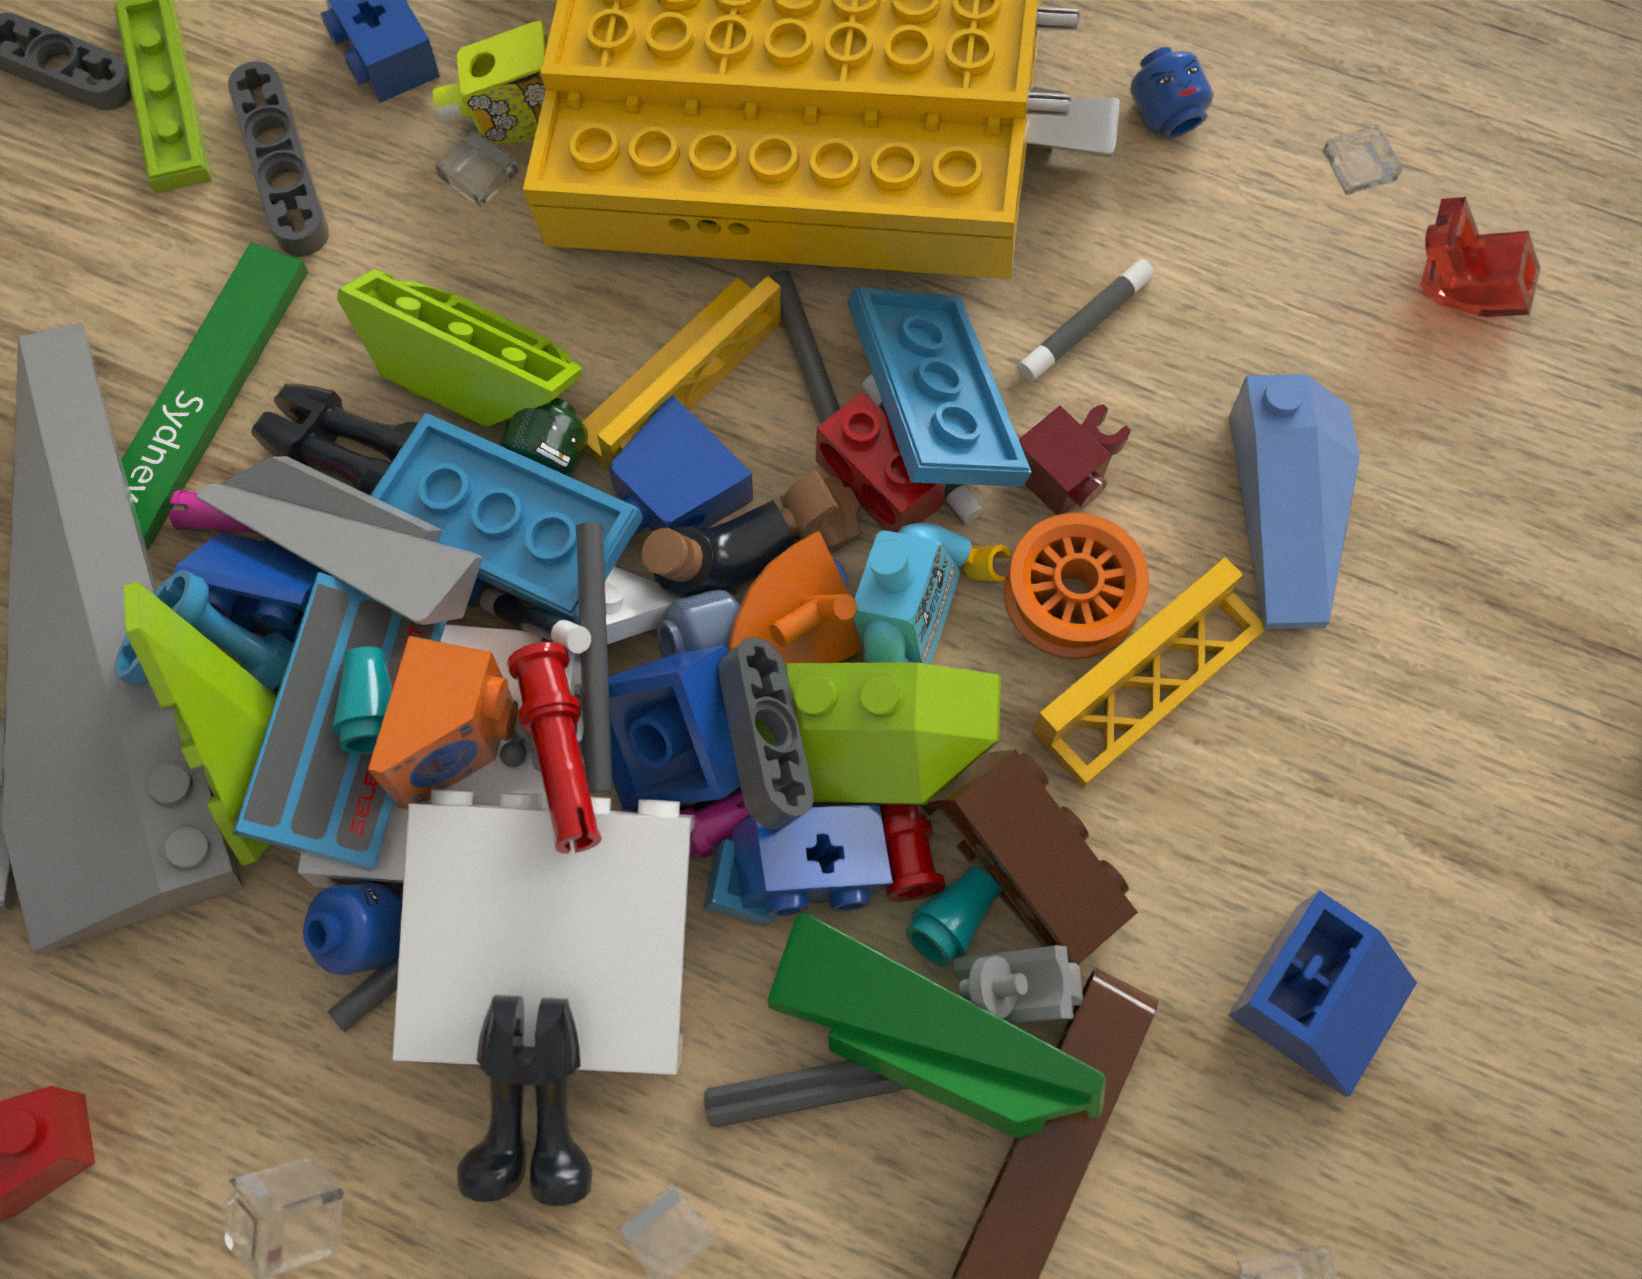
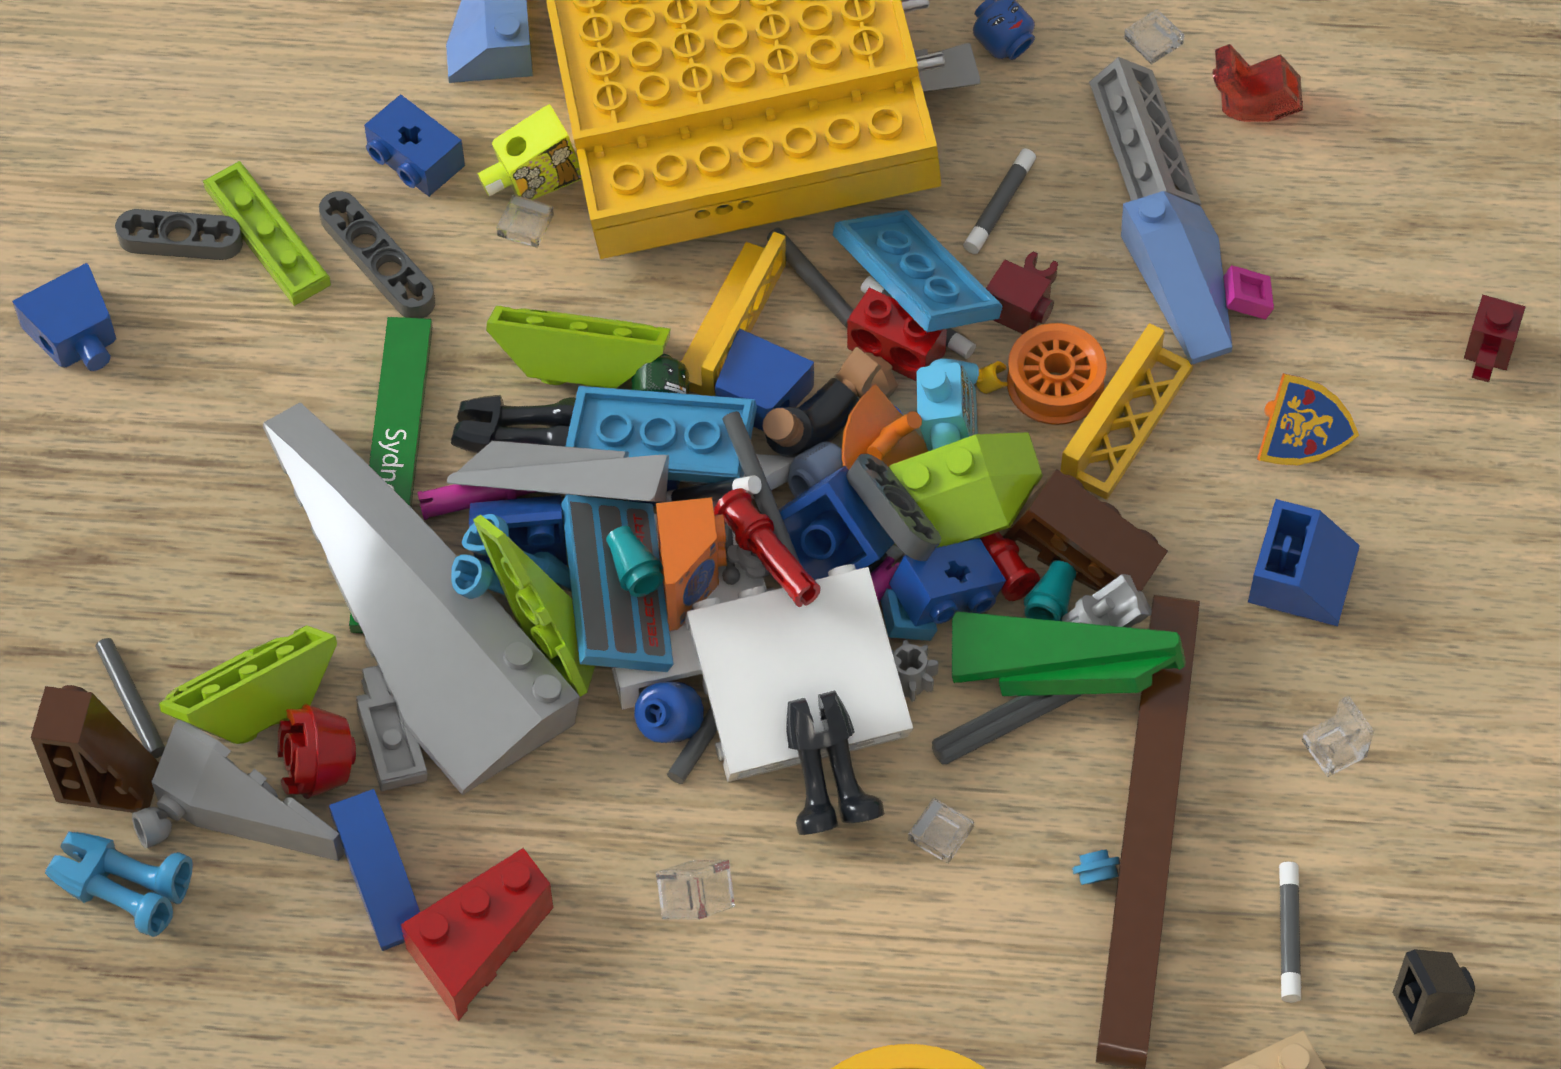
camera: 15 degrees left, 10 degrees down
none -> light grey gear [892,640,938,701]
none -> light grey fence [1089,57,1201,206]
none -> dark pink plate [1223,265,1274,320]
none -> shield [1257,373,1359,465]

